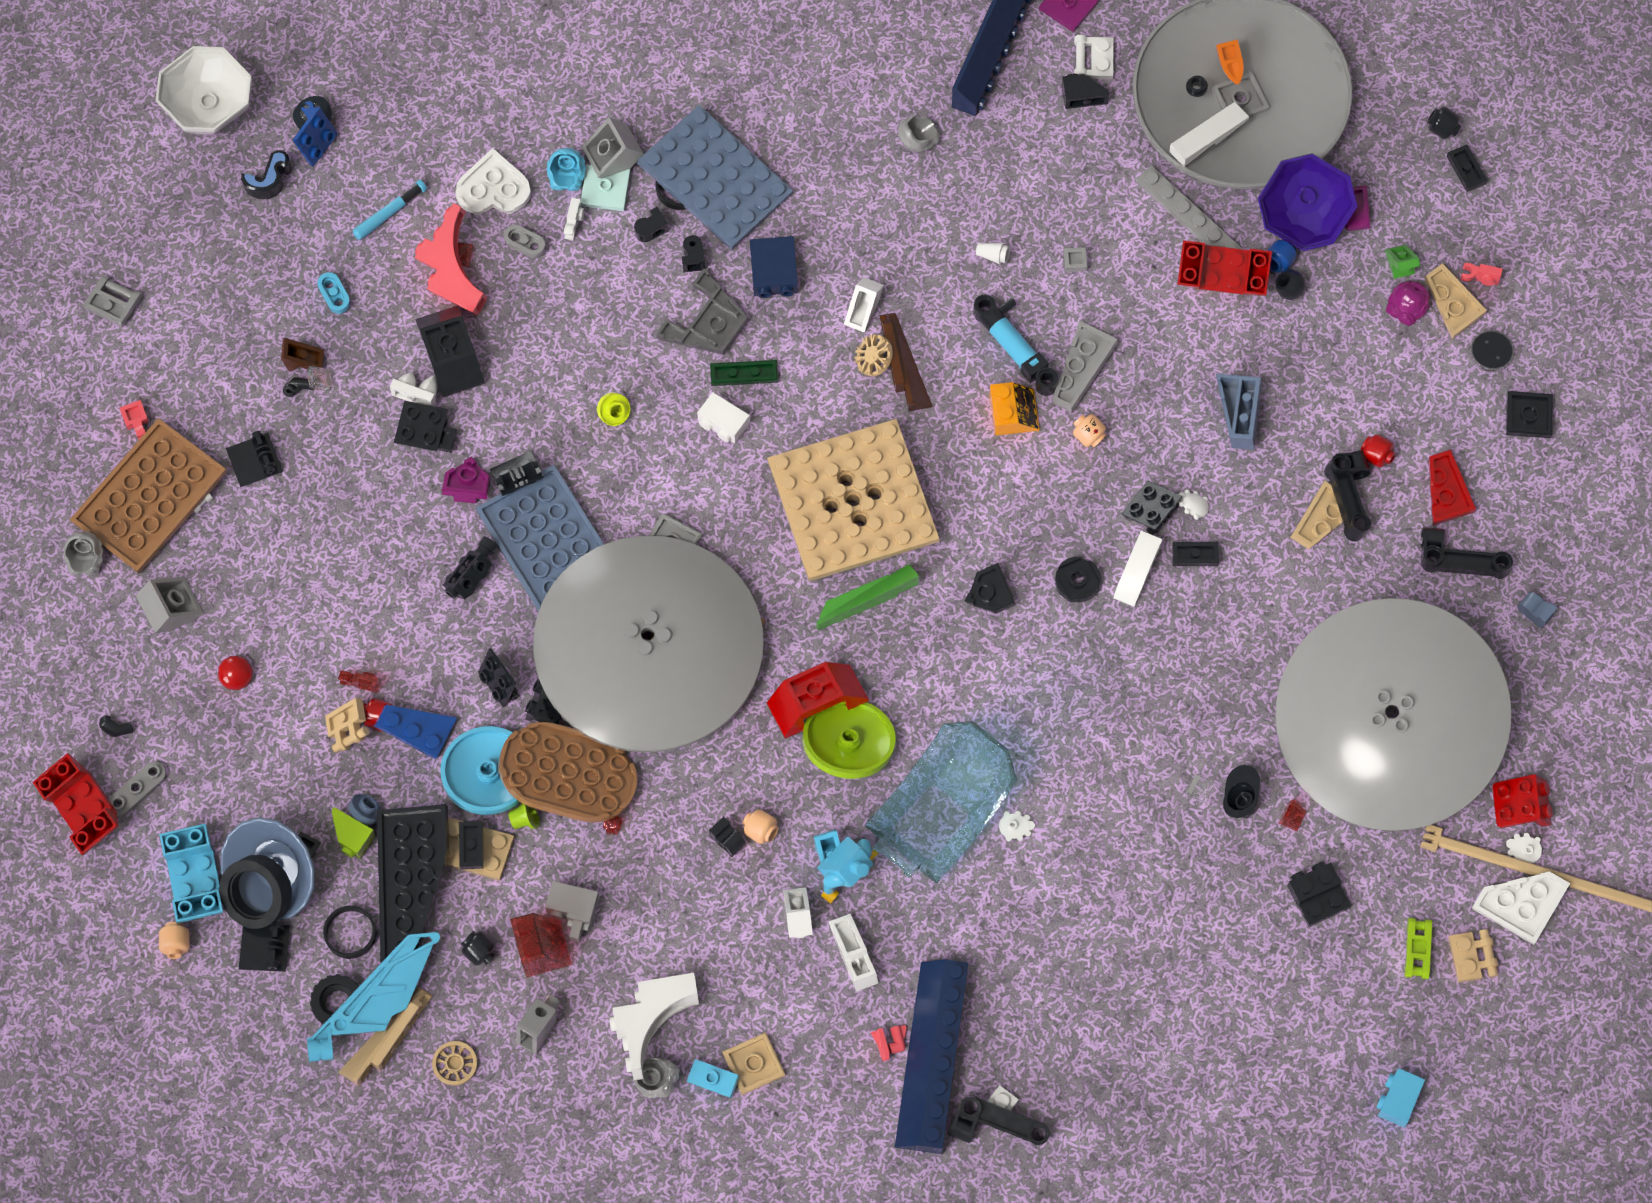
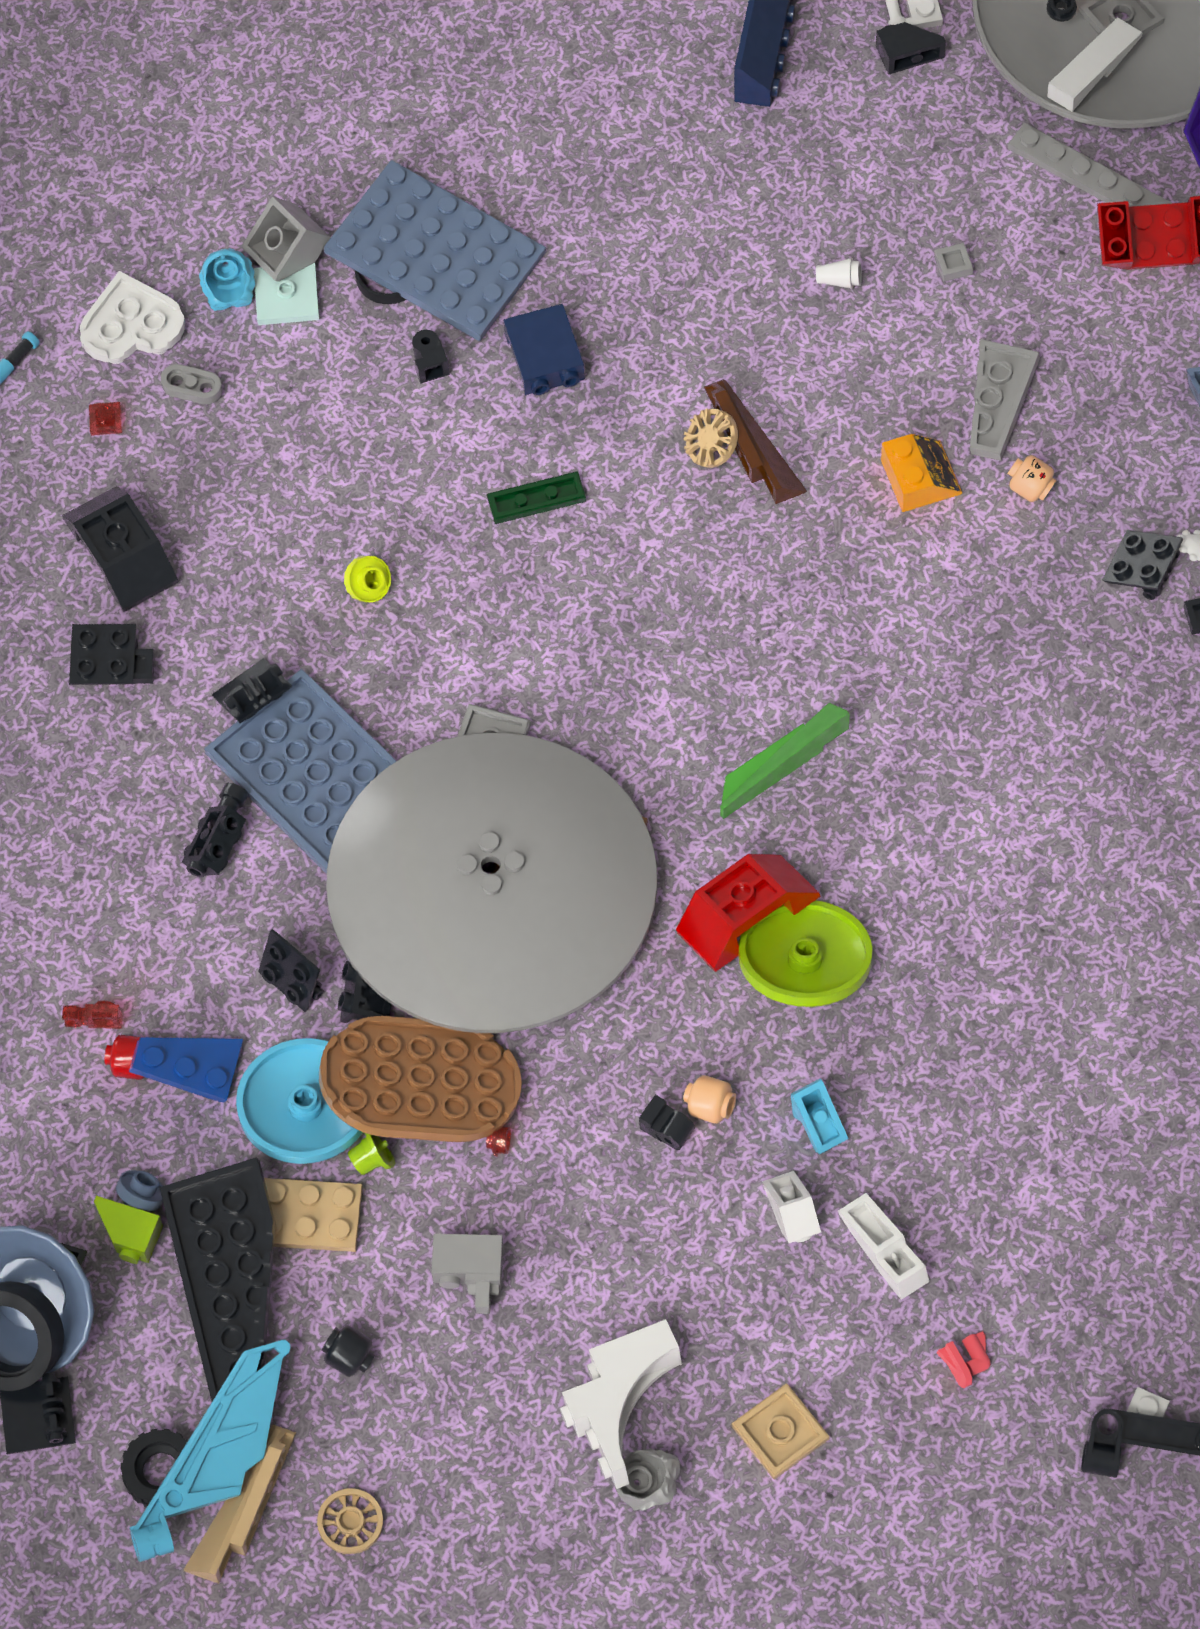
camera: 10 degrees left, 5 degrees down
black tyre [323,906,377,959] -> none
tan plate [325,698,369,753] -> none
white tile [390,372,437,407] -> none
coral arch [415,203,488,316] -> none
magenta plate [442,456,490,503] -> none
black plate [459,821,484,870] -> none
clear red slope [510,913,572,978] -> none
light grey torso [516,995,560,1055] -> none
white plate [564,198,584,240] -> none
black leg [634,207,669,242] -> none
flat silver wing [656,268,748,355] -> none
medium azure plate [687,1059,740,1098] -> none
white brick [697,392,750,444] -> none
tan plate [767,419,939,582] -> none
medium azure torso [817,836,879,904] -> none
white slope [844,277,884,332] -> none
clear light blue windscreen [865,721,1017,884] -> none
dark blue slope [894,959,968,1155] -> none
light grey hair [898,115,940,152] -> none
black plate [965,563,1016,614] -> none
black piece [973,294,1058,396] -> none
white piece [999,811,1035,842] -> none
black plate [1055,557,1101,603] -> none
white slope [1113,531,1162,607] -> none

